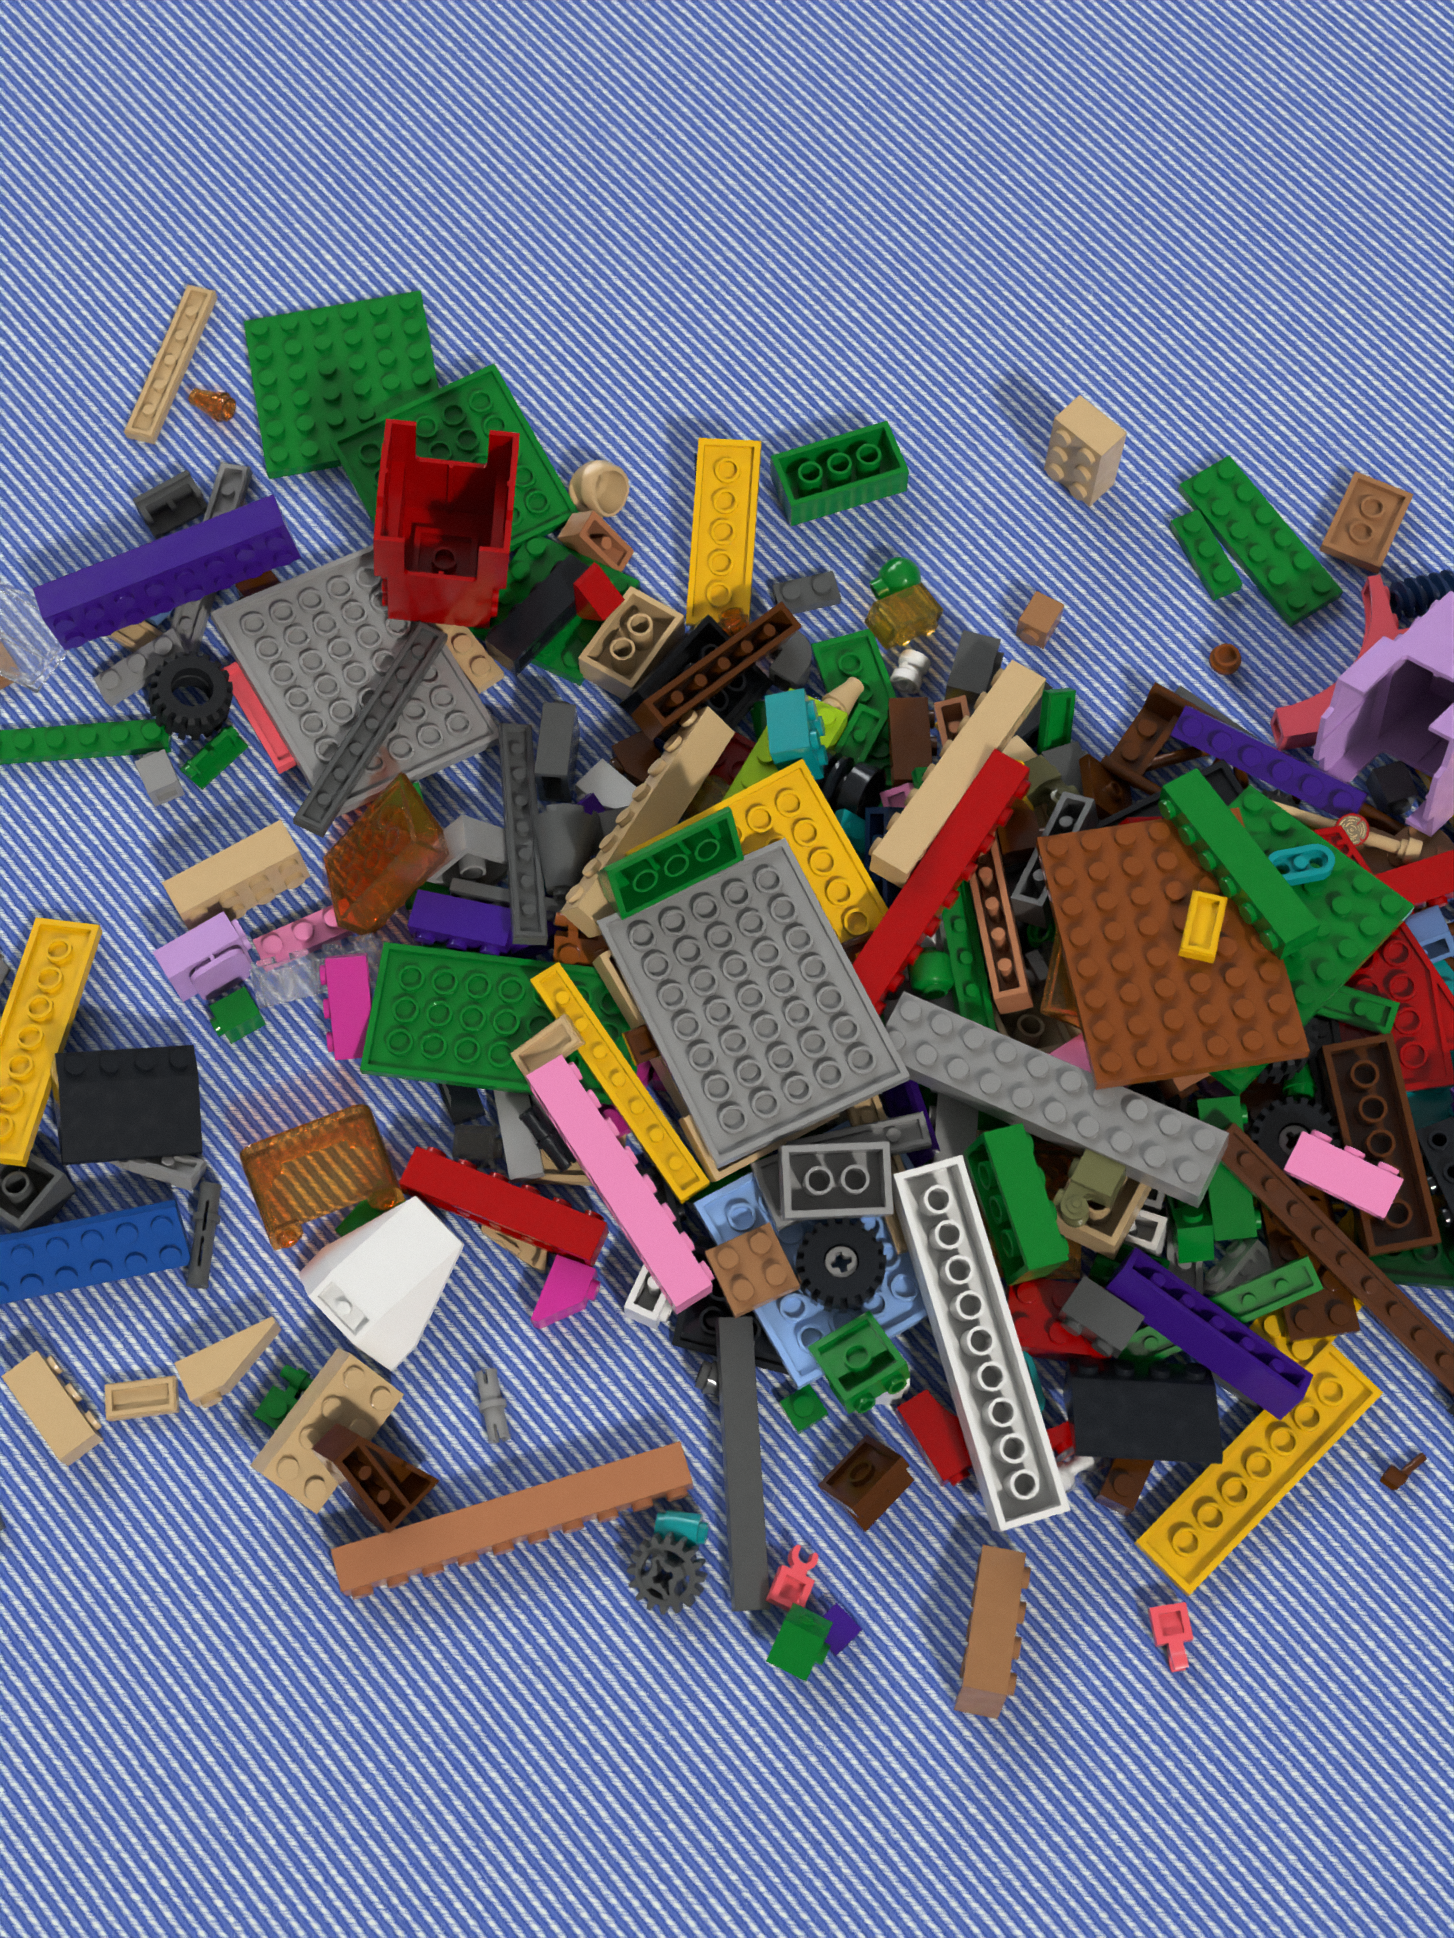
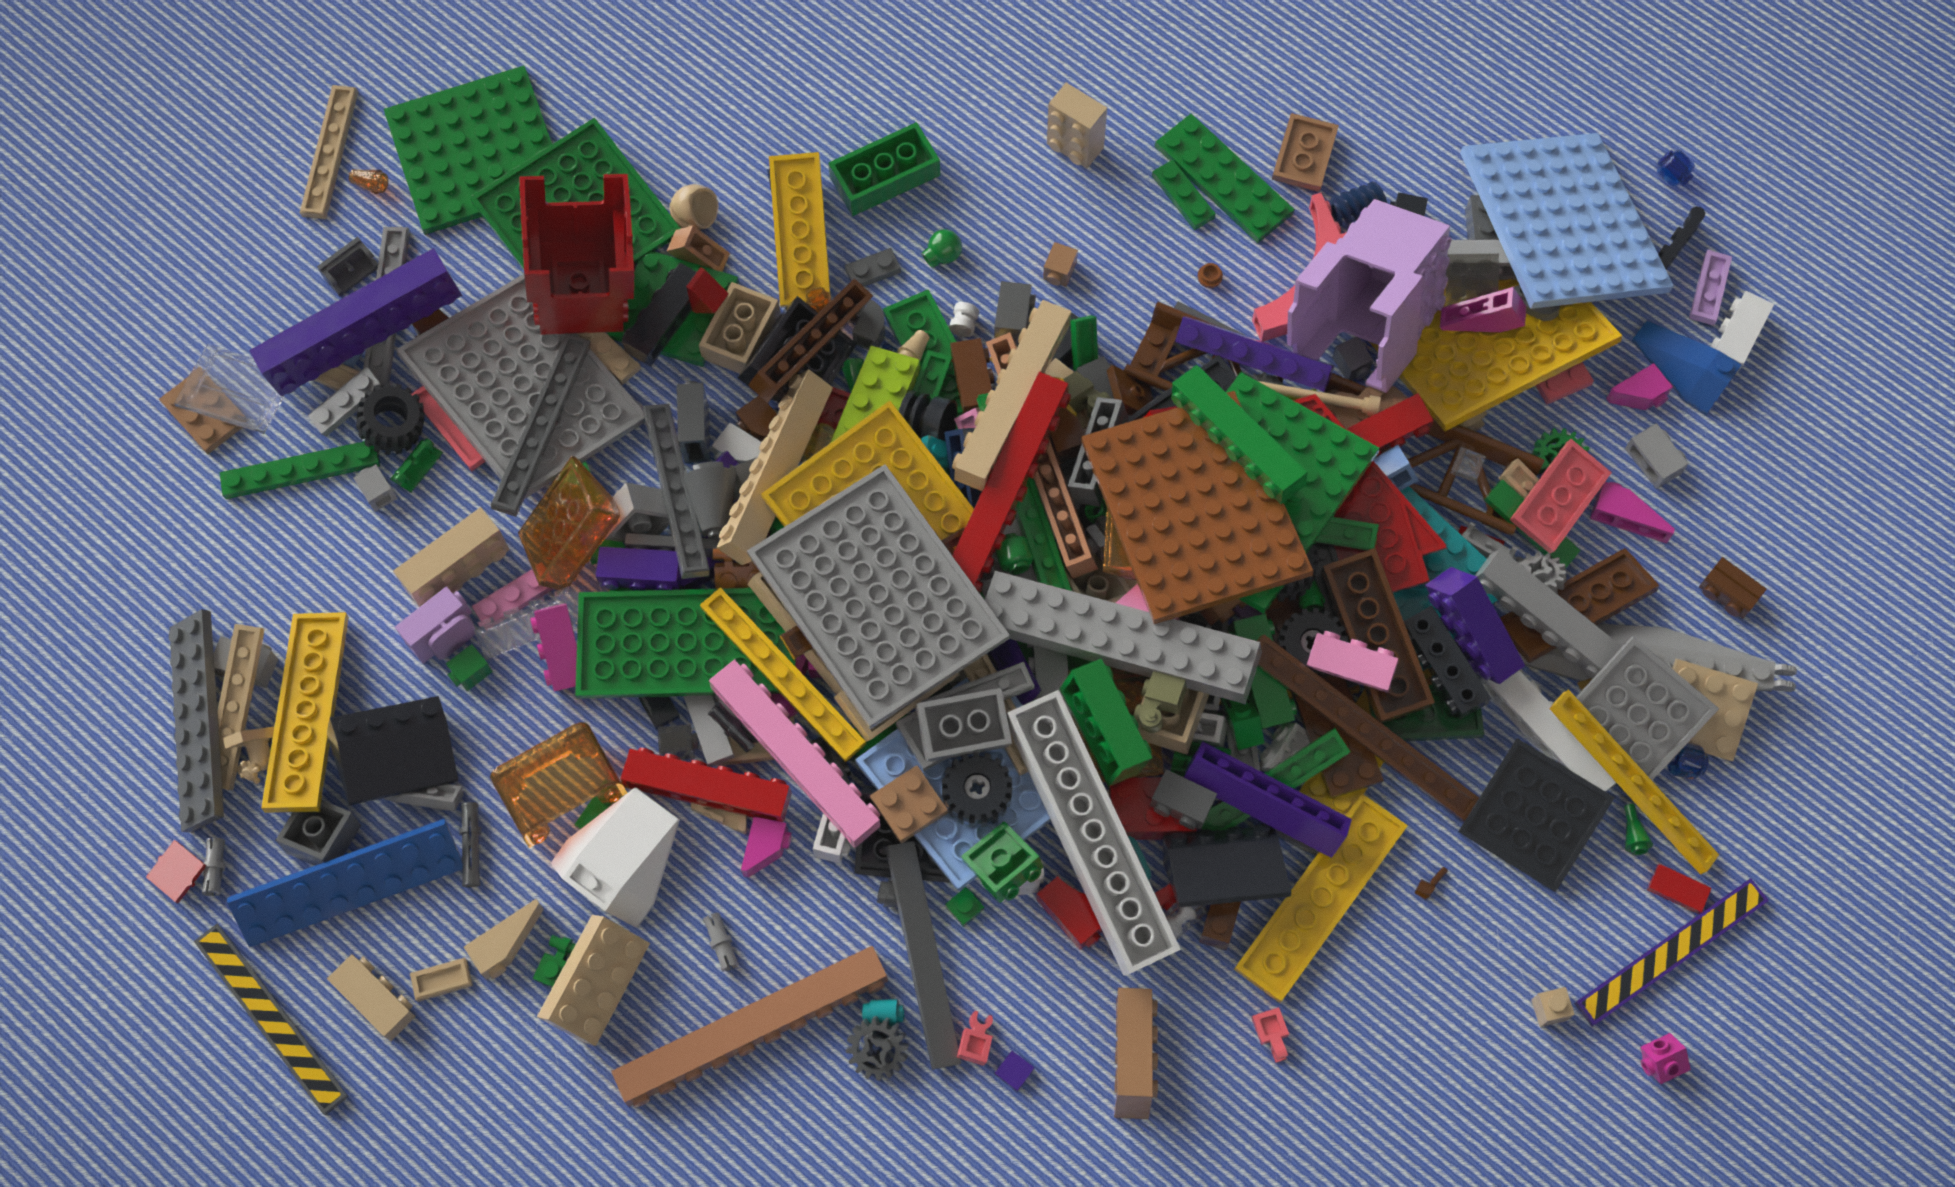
camera: 10 degrees left, 0 degrees up
reddish brown wedge [311,1423,440,1533] -> none
tan tile [510,1014,585,1080] -> none
green slope [597,806,744,920] -> none
teal brick [765,688,828,780] -> none
green head [766,1603,833,1682] -> none
reddish brown bracket [817,1434,914,1532] -> none
clear yellow brick [864,582,944,650] -> none
yellow tile [1178,890,1228,963] -> none
teal plate [1268,844,1335,886] -> none
tile [1335,813,1370,847] -> none

